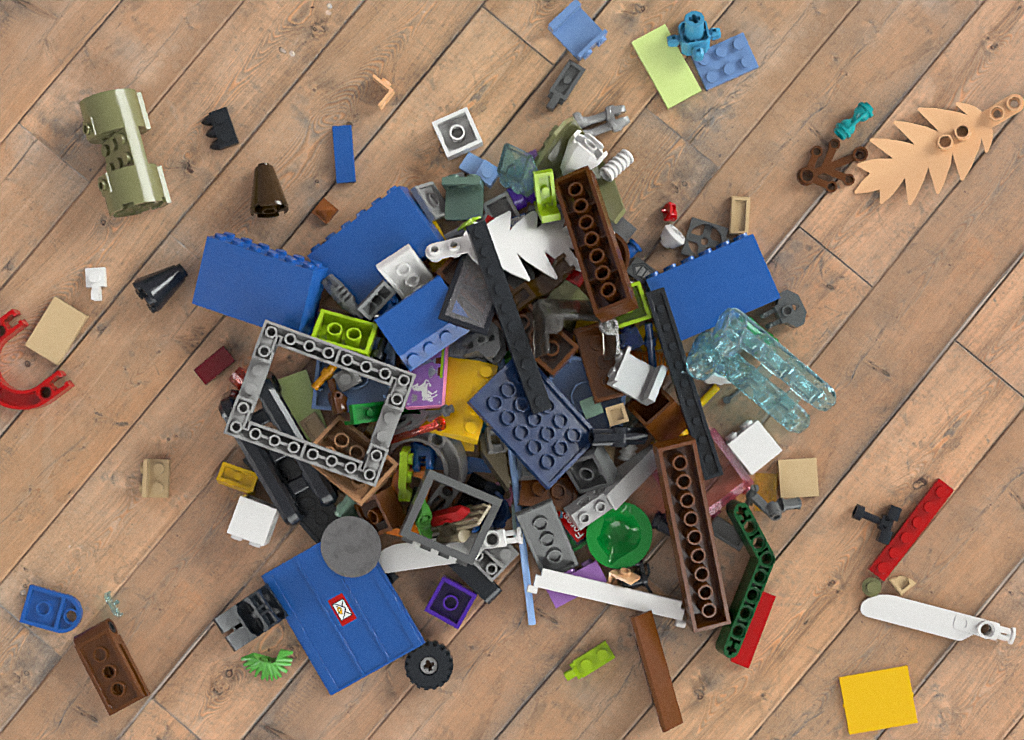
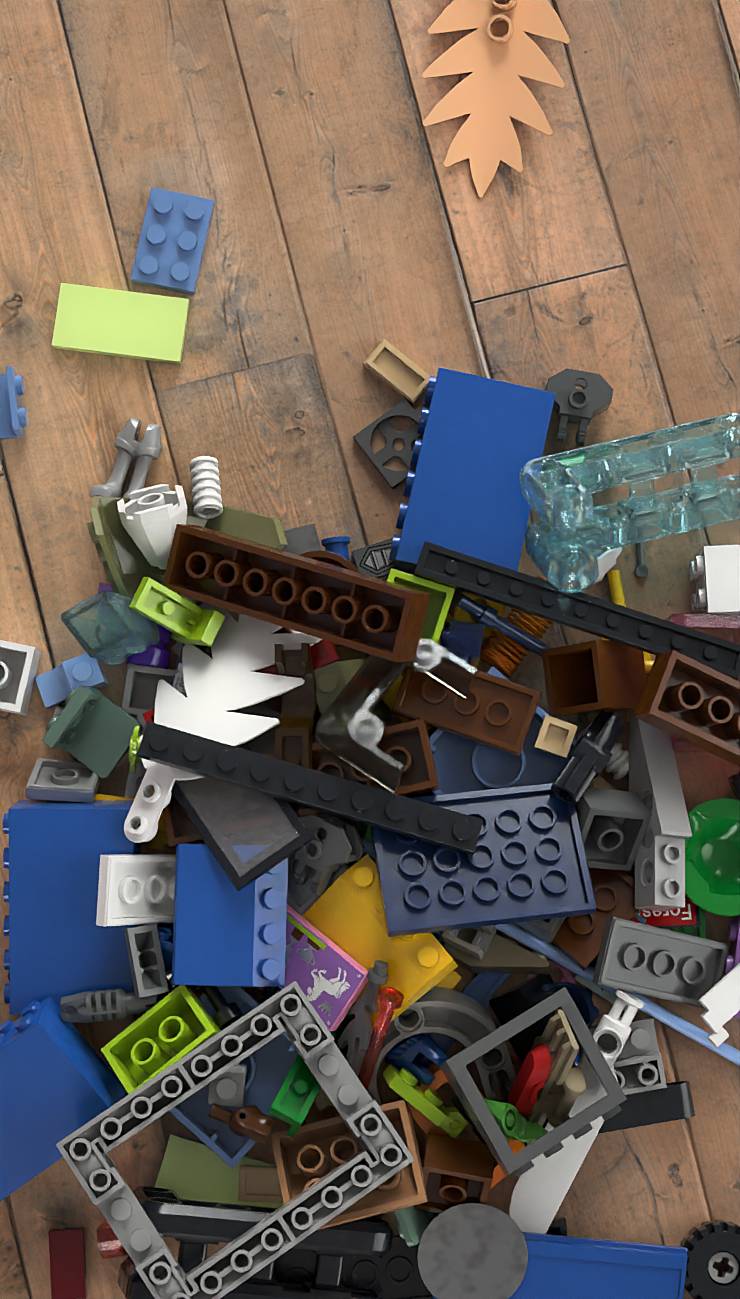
camera: 55 degrees left, 5 degrees down
light orange bar [311,365,337,391] -> none
dark purple brick [424,575,477,629] -> none
dark grey hinge [546,59,586,112] -> none
sand green tile [579,396,604,419] -> none
panel [607,346,668,406] -> none
white cone [660,224,685,249] -> none
red piece [661,202,677,222] -> none
dark azure piece [667,11,721,61] -> none
reddish brown plant [797,139,868,193] -> none
teal piece [833,102,873,141] -> none

